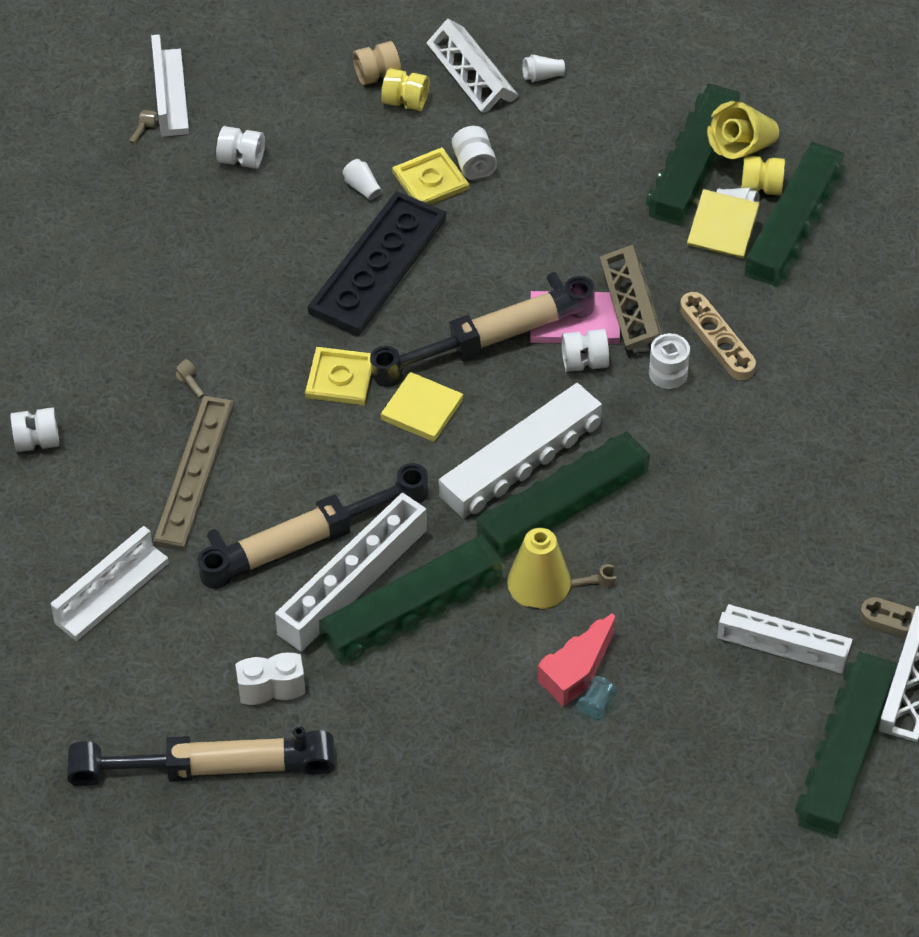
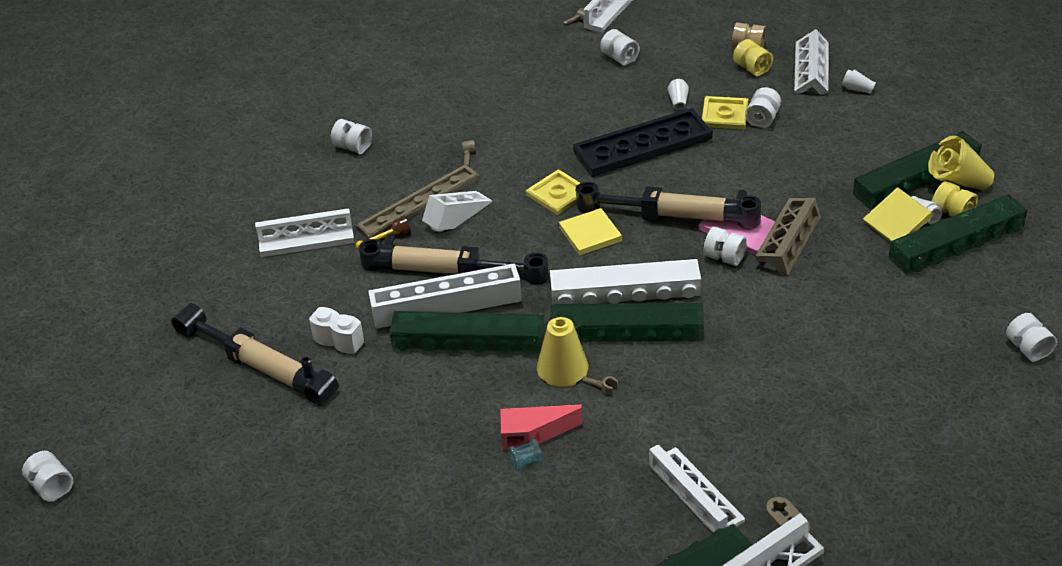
camera: 40 degrees right, 10 degrees down
white wheel [649,333,690,389] -> none
tan beam [680,292,756,380] -> none
none -> reddish brown hinge [356,216,411,250]
none -> white slope [422,191,492,232]

